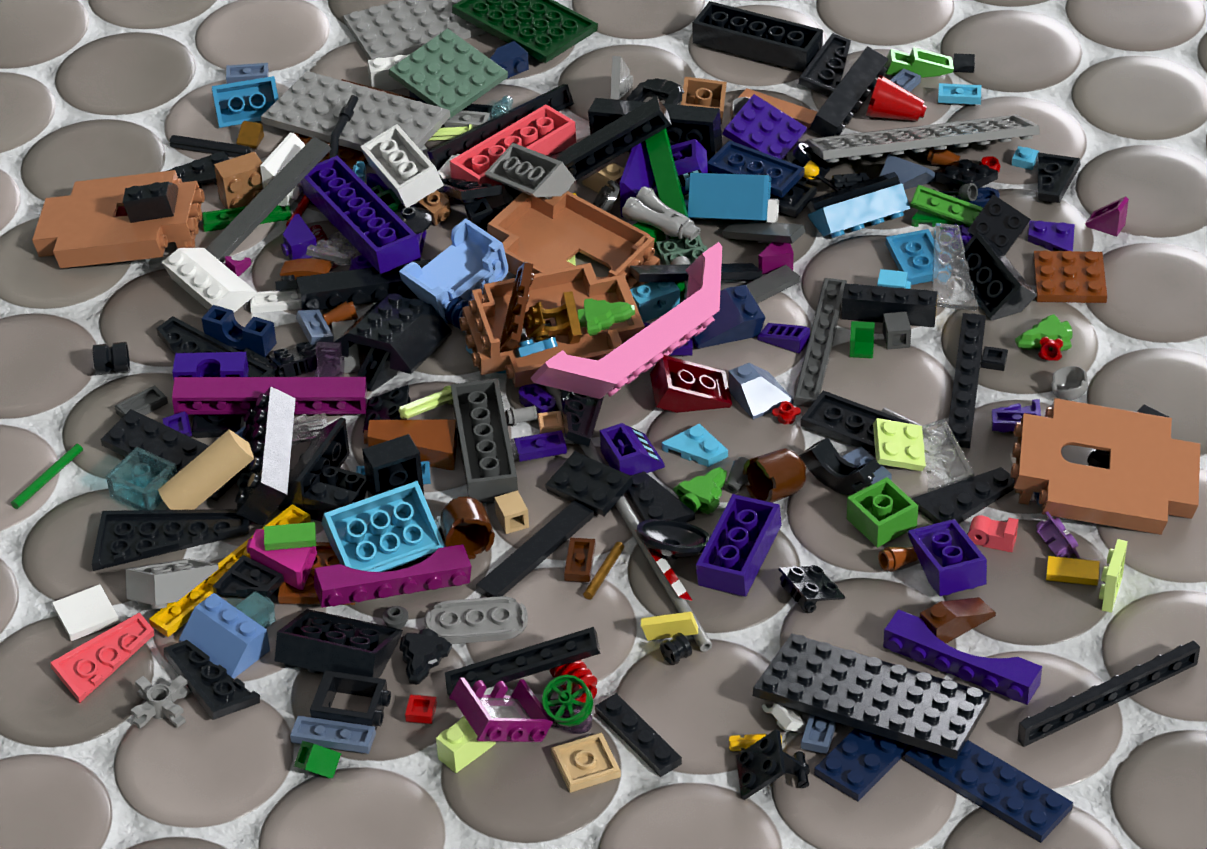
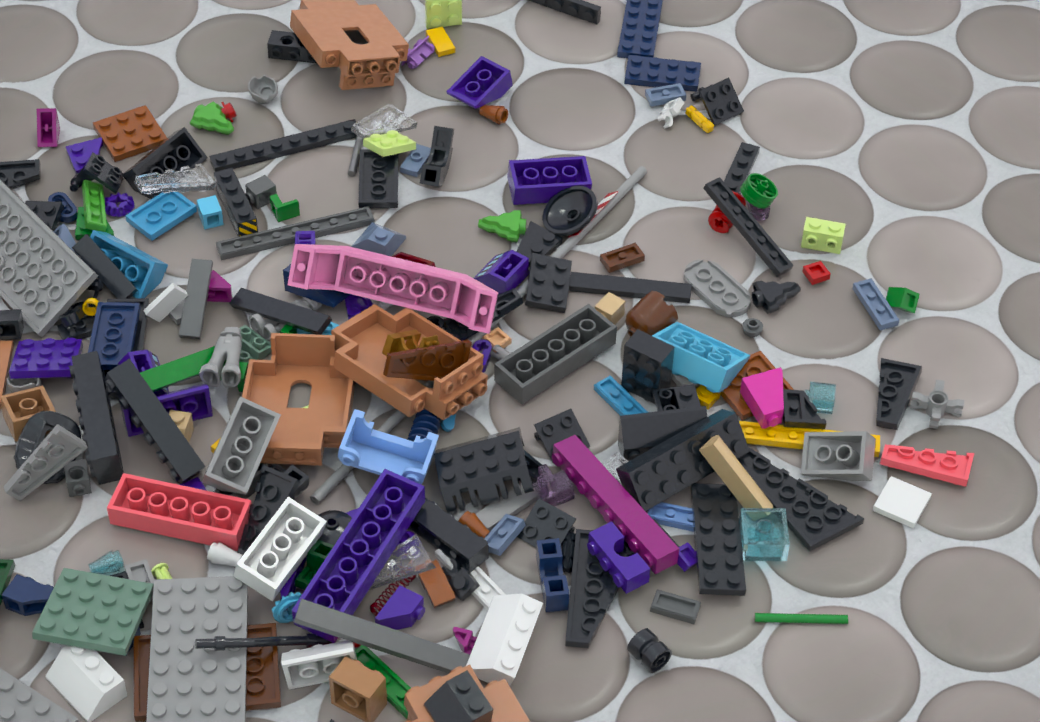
camera: 125 degrees left, 5 degrees up
medium blue slope [179,593,270,679] -> none
bright green tile [264,522,316,551] -> none
black slope [274,609,403,678] -> none
black window [310,670,391,730] -> none
magenta arch [314,544,472,608] -> none
dark orange slope [364,419,457,470] -> none
yellowish green axle [398,385,452,419] -> none
black plate [427,84,574,171] -> none
magenta window [449,677,553,742] -> none
dark purple plate [514,430,567,462] -> none
tan tile [551,732,621,793] -> none
bright green rock [577,298,635,336] -> none
pearl gold bar [583,542,624,600] -> none
dark grey tile [593,180,620,213] -> none
light yellow tile [641,612,698,641] -> none
black wheel [660,633,692,665] -> none
medium azure wing [662,424,728,467] -> none
dark azure slope [685,173,771,222] -> none
dark grey cone [724,457,748,494] -> none
reddish brown cylinder [743,449,806,503] -> none
dark grey tile [746,265,800,304] -> none
black plate [752,634,991,759] -> none
red plate [772,401,801,424] -> none
black hinge [778,565,845,613] -> none
bright green brick [846,477,918,548] -> none
dark purple arch [883,609,1042,705] -> none
black wing [912,467,1015,524] -> none
reddish brown slope [920,597,996,643] -> none
dark grey hinge [933,183,978,201] -> none
coral leg [968,515,1019,552] -> none
black tile [981,346,1008,371] -> none
dark purple wing [991,399,1041,433] -> none

